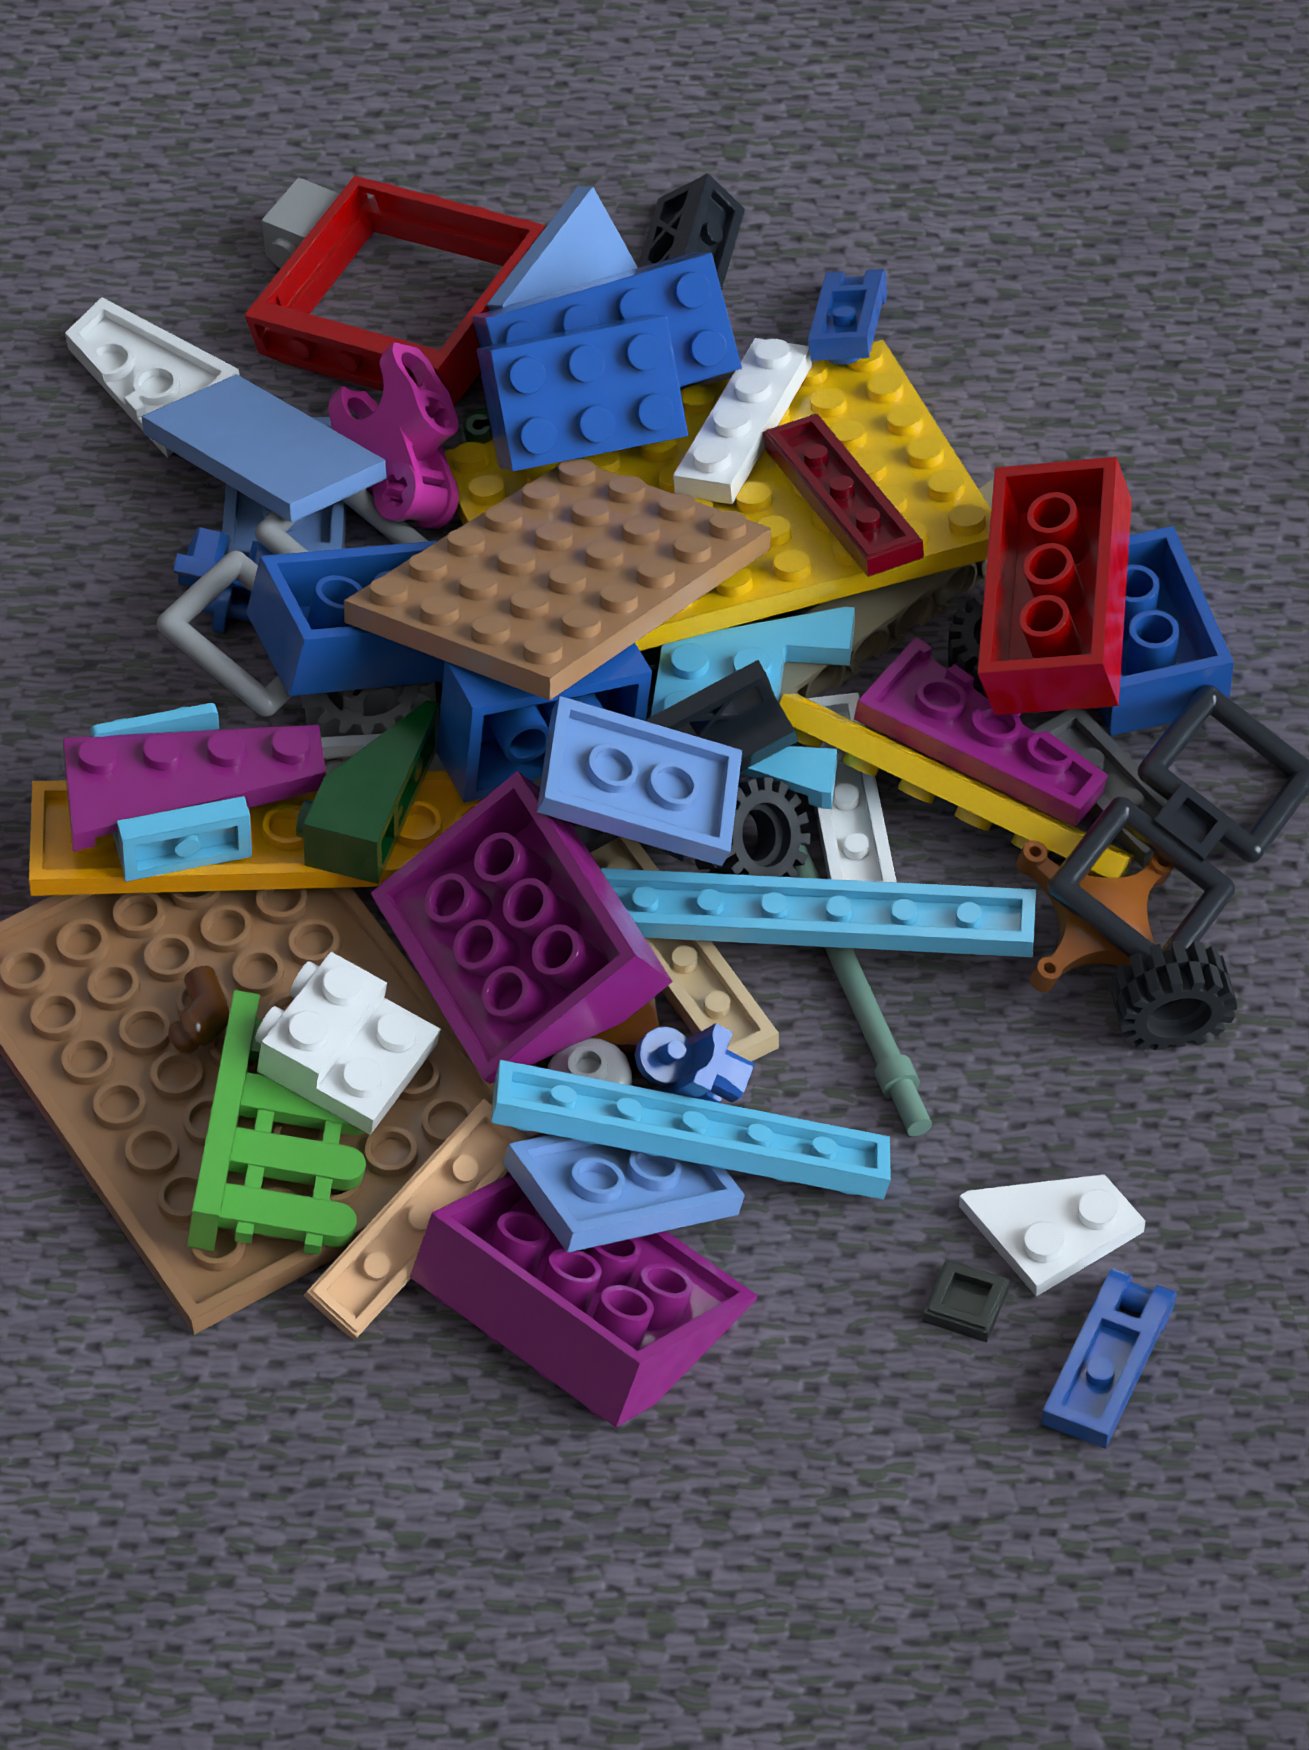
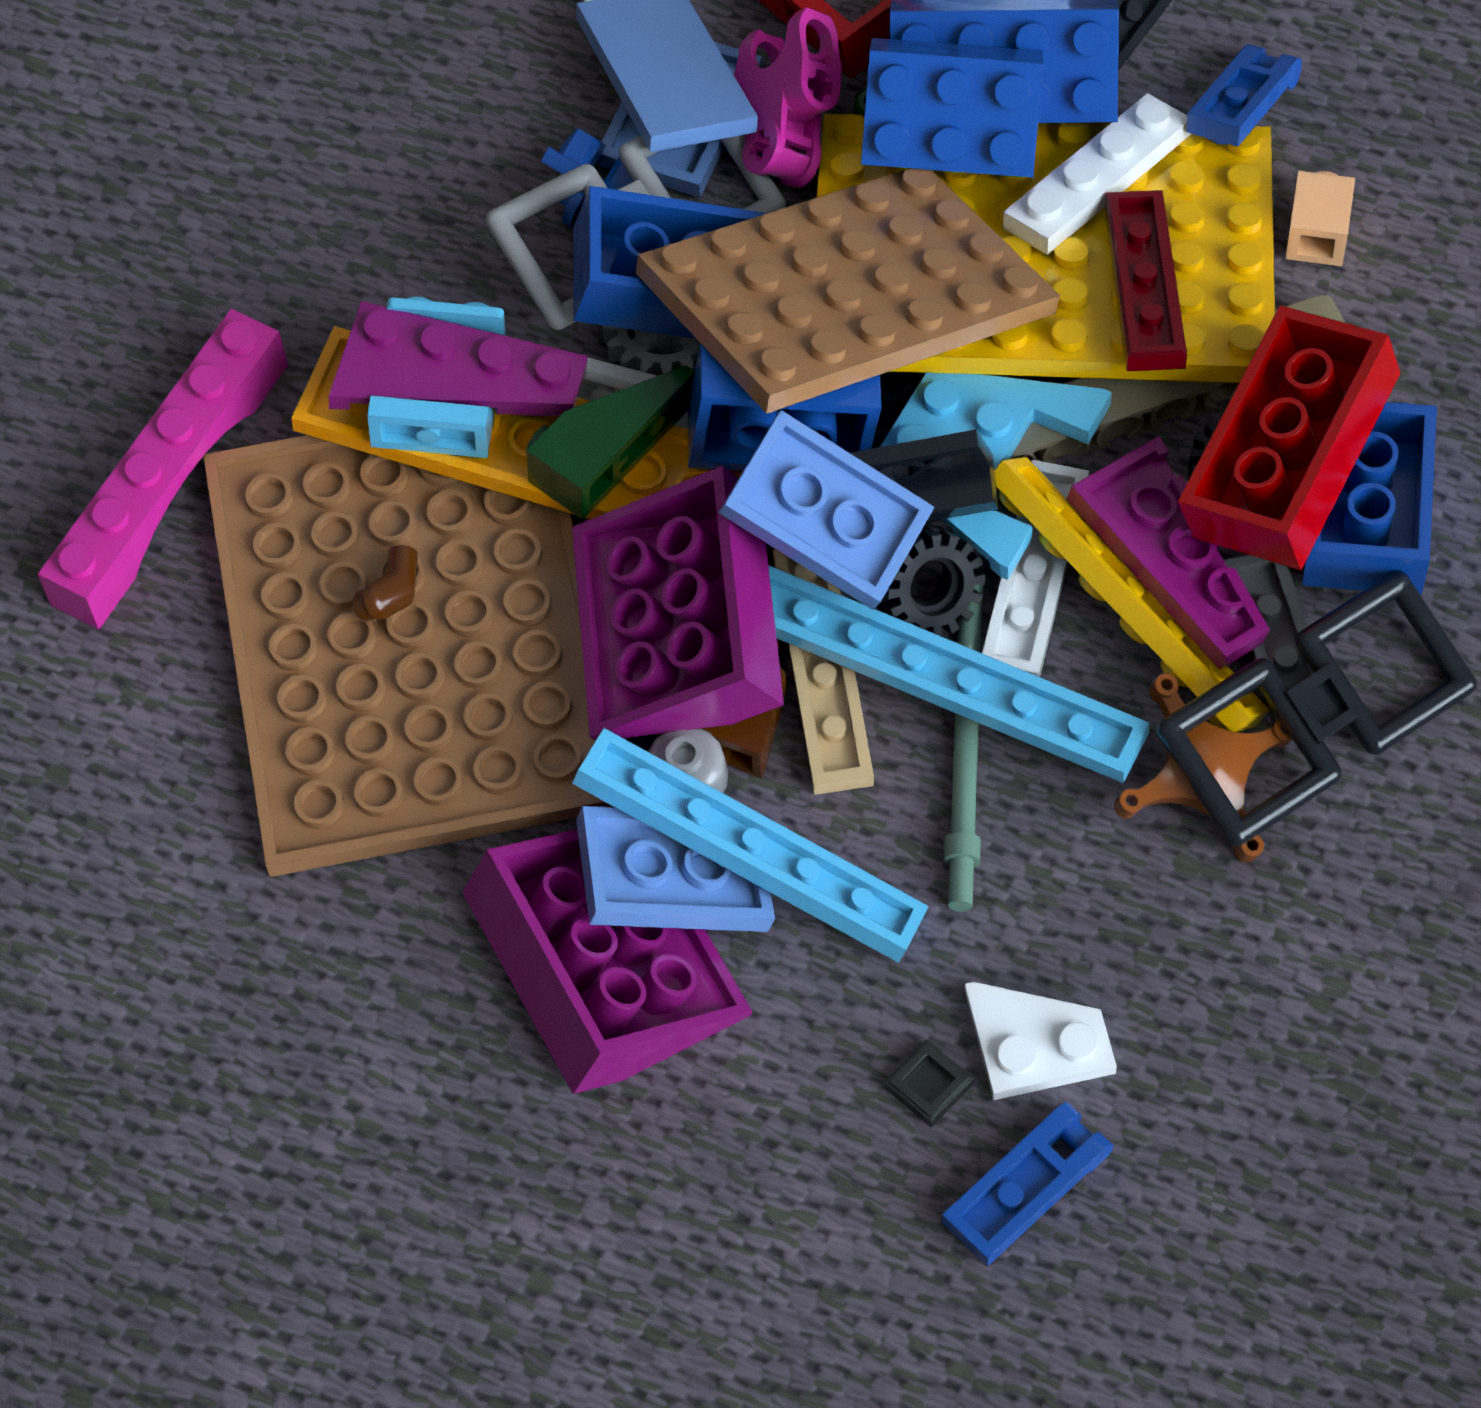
camera: 25 degrees right, 10 degrees up
bright green fence [187,990,366,1255] -> none
white plate [255,952,441,1135] -> none
light nougat tile [303,1099,528,1340] -> none
blue hips [635,1023,754,1103] -> none
black tyre [1110,940,1237,1051] -> none
none -> light nougat brick [1286,171,1355,266]

